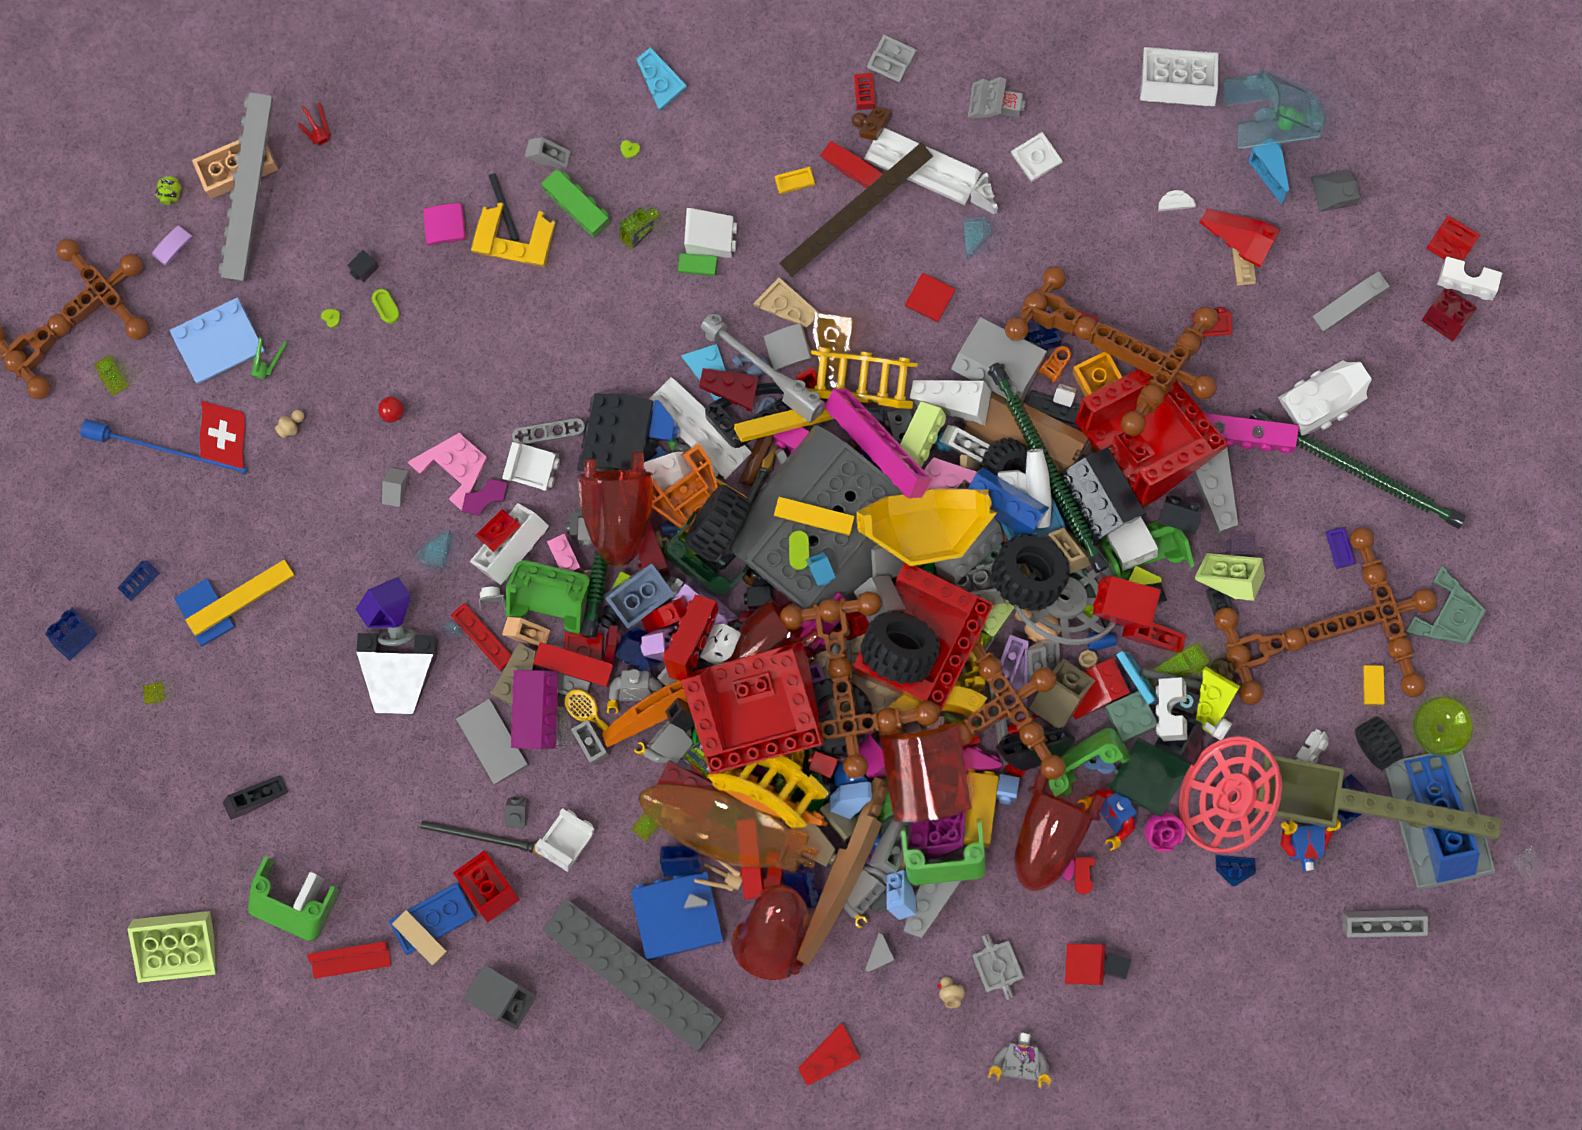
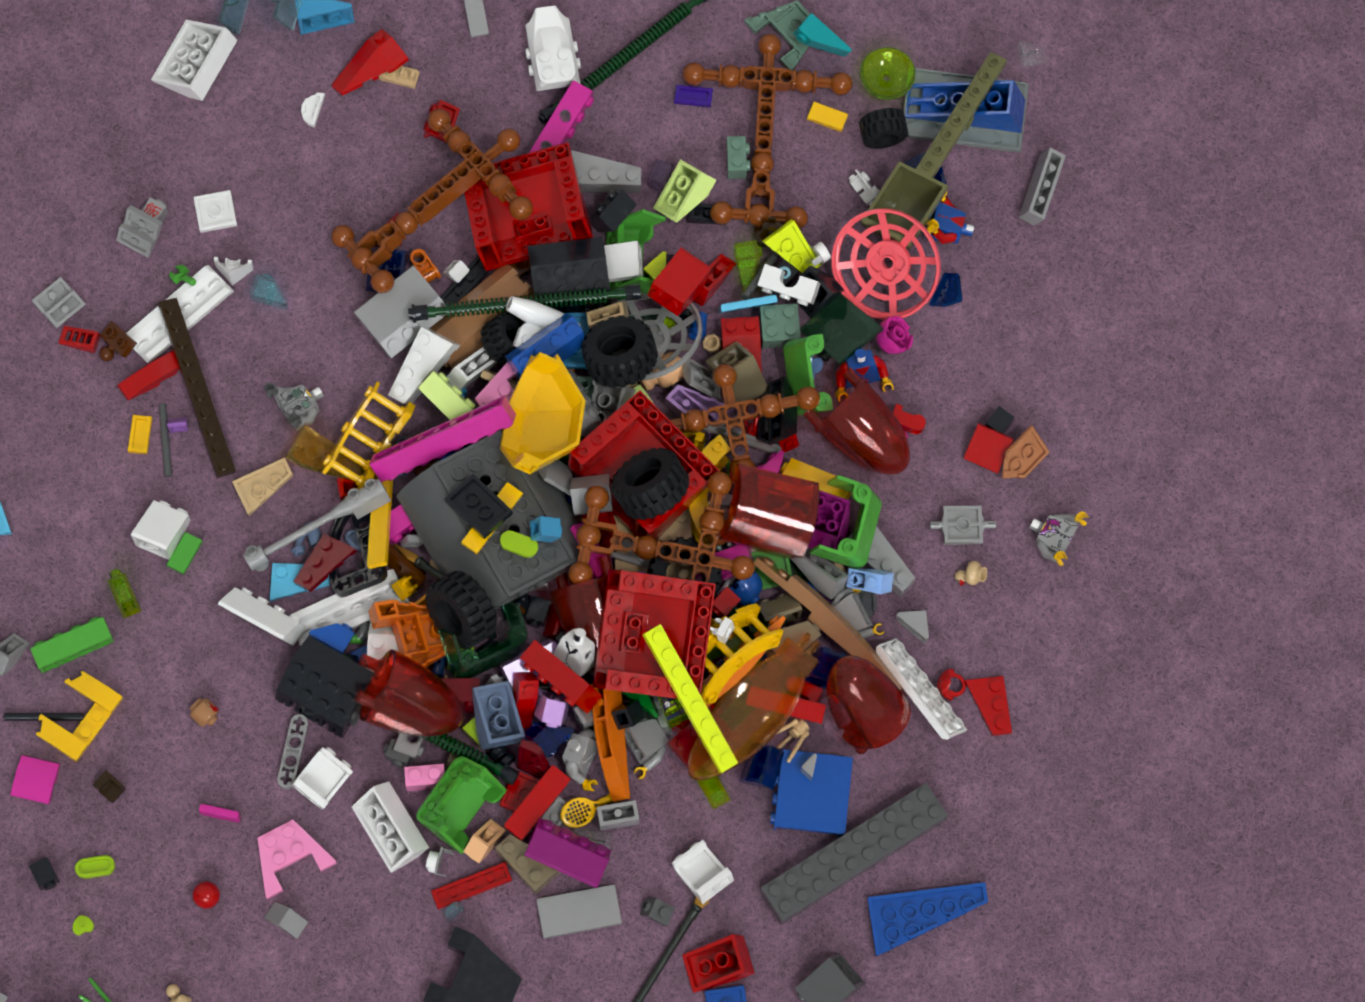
camera: 85 degrees left, 5 degrees down
dark purple piece [355,577,416,646] -> none
clear light blue slope [417,530,452,571] -> none
magenta tile [461,479,507,516] -> none
red tile [475,509,521,552] -> none
lime piece [620,140,640,159] -> none
light grey slope [764,323,812,372] -> none
light blue slope [830,782,872,819] -> none
dark grey brick [884,408,912,444] -> none
red tile [905,273,956,323] -> none
light blue slope [996,774,1019,805] -> none
light orange brick [1072,352,1122,397] -> none
none -> dark brown panel [93,770,126,803]
none -> dark grey bar [159,403,172,478]
none -> medium lavender slope [167,417,189,433]
none -> bright green bar [169,265,196,286]
none -> medium nougat head [189,698,219,727]
none -> dark pink tile [199,804,241,823]
none -> white slope [218,587,305,646]
none -> torso [263,382,324,431]
none -> yellow tile [391,576,418,601]
none -> black plate [444,474,513,539]
none -> neon yellow plate [642,624,738,773]
none -> white tile [710,617,735,644]
none -> sand green brick [726,136,750,179]
none -> teal slope [793,13,852,57]
none -> blue wing [867,882,988,957]
none -> white plate [876,638,967,740]
none -> red piece [937,669,966,701]
none -> nougat tile [1002,425,1050,478]

